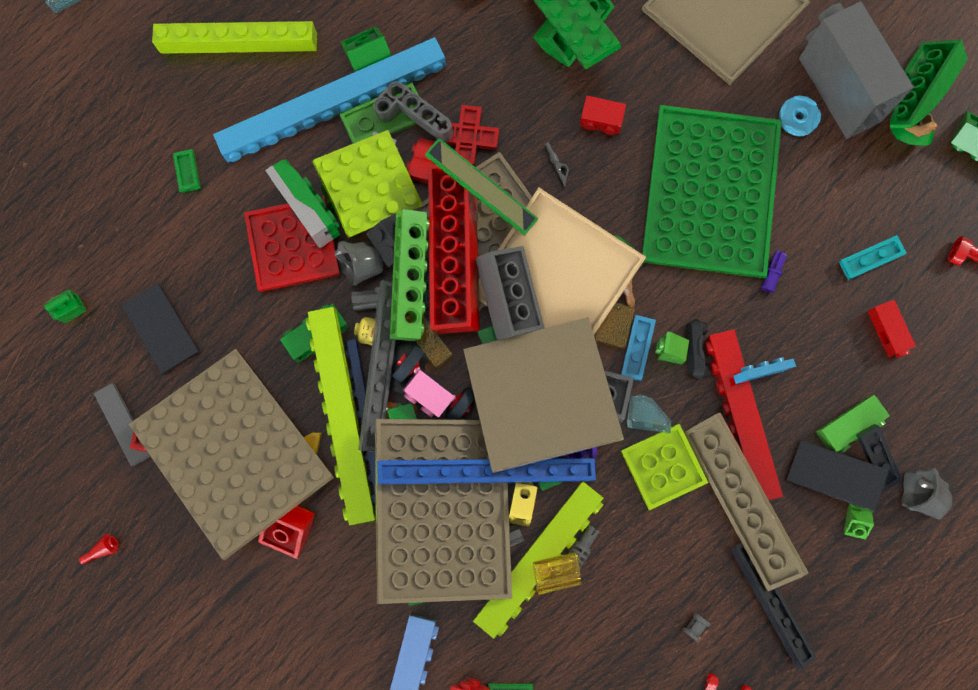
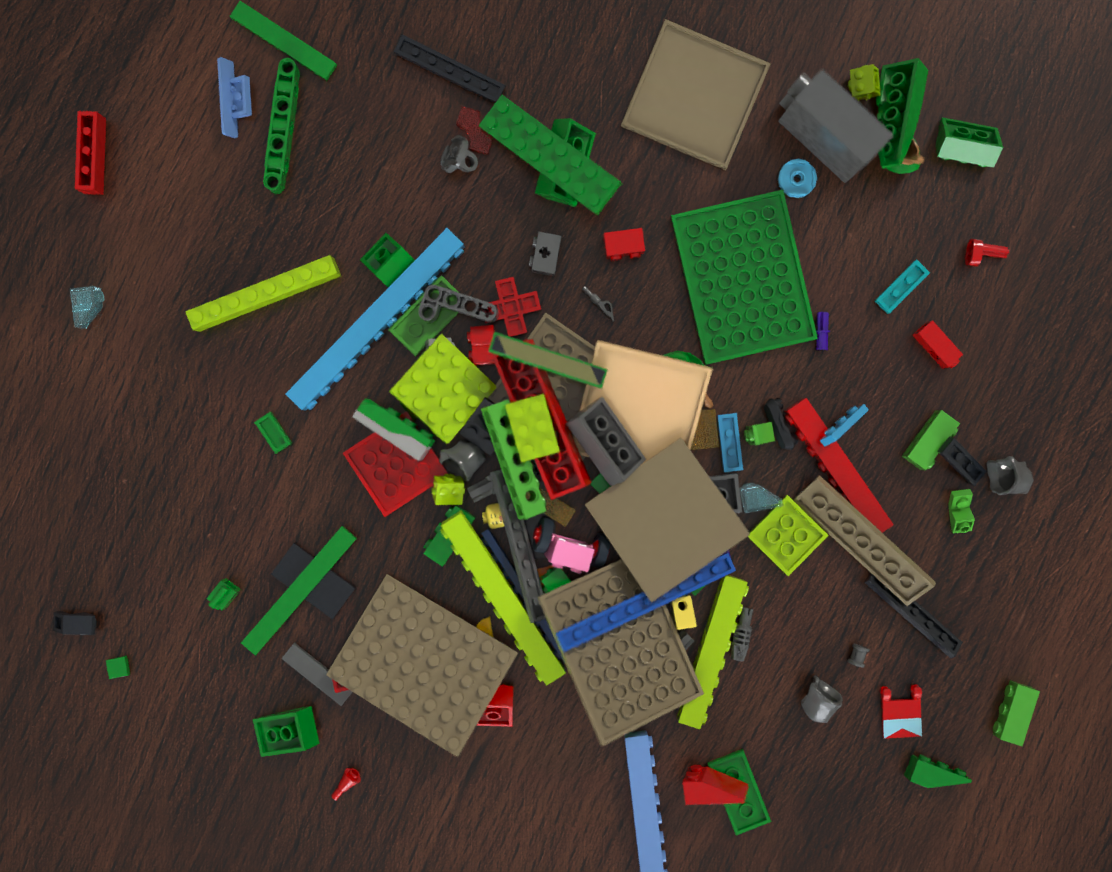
camera: 30 degrees left, 10 degrees up
clear yellow plate [533,552,582,595] -> none
black tile [787,440,889,513] -> none
none -> green tile [241,526,357,656]
none -> green slope [253,706,320,757]
none -> lime head [431,474,465,505]
none -> lime plate [505,394,560,462]
none -> dark grey brick [529,232,561,276]
none -> dark grey piece [800,675,843,723]
none -> lime head [848,64,881,101]

